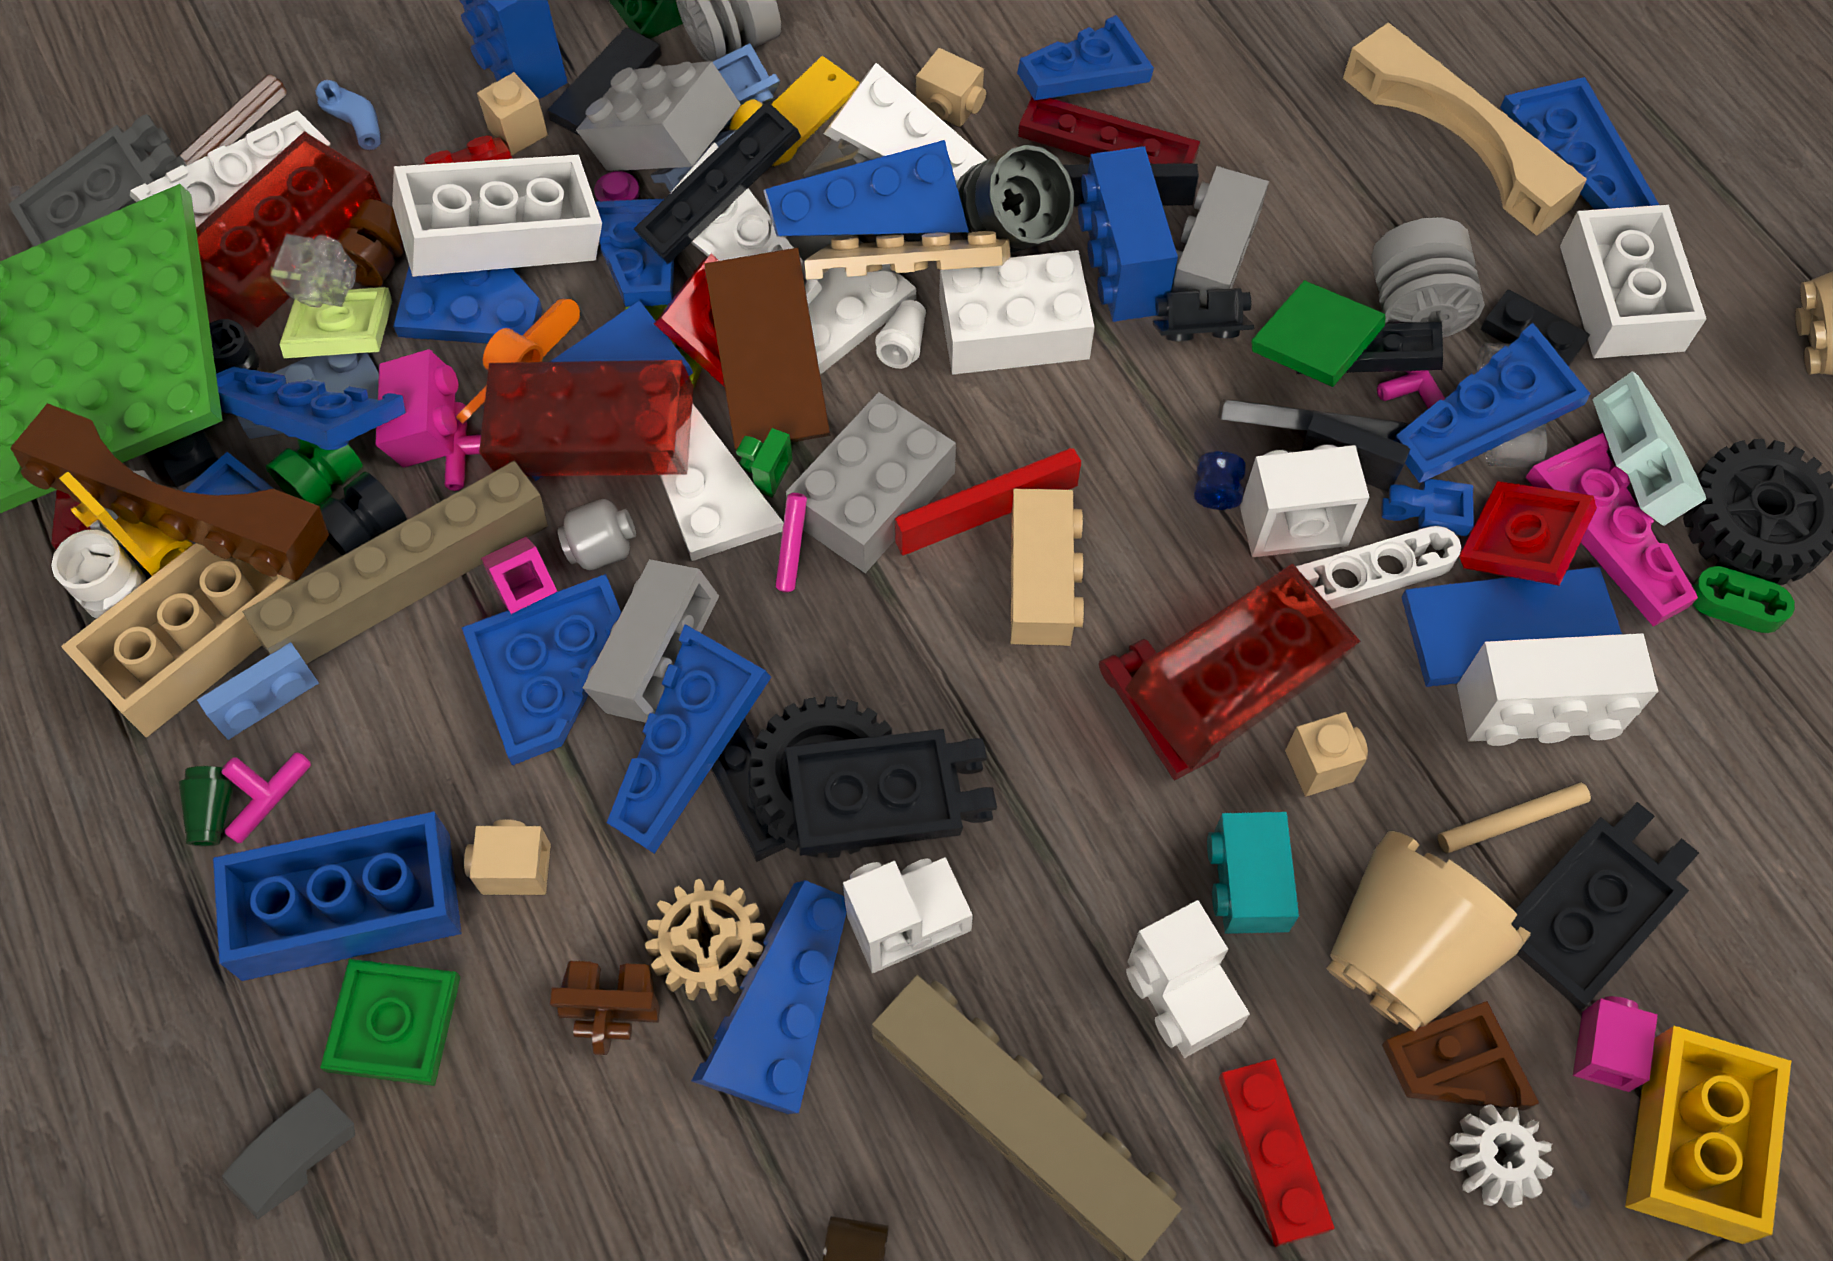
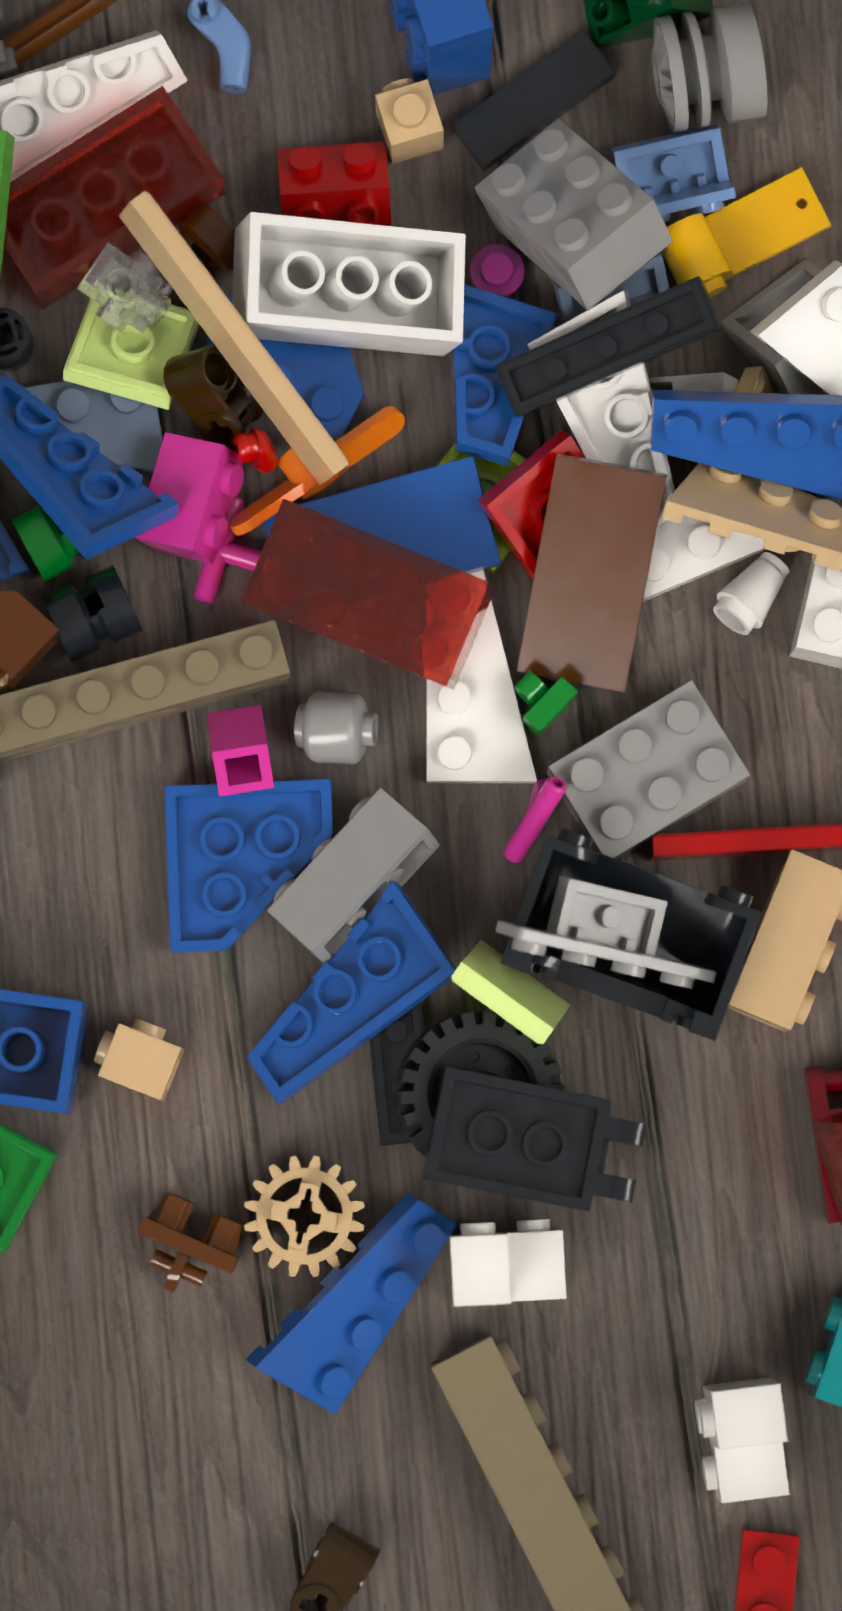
camera: 20 degrees right, 20 degrees up
none -> tan tile [119,191,349,486]
none -> dark brown piece [163,344,264,452]
none -> red arm [233,428,279,473]
none -> yellowish green tile [451,940,570,1045]
none -> light grey bracket [495,876,717,989]
none -> black windscreen [500,828,762,1041]

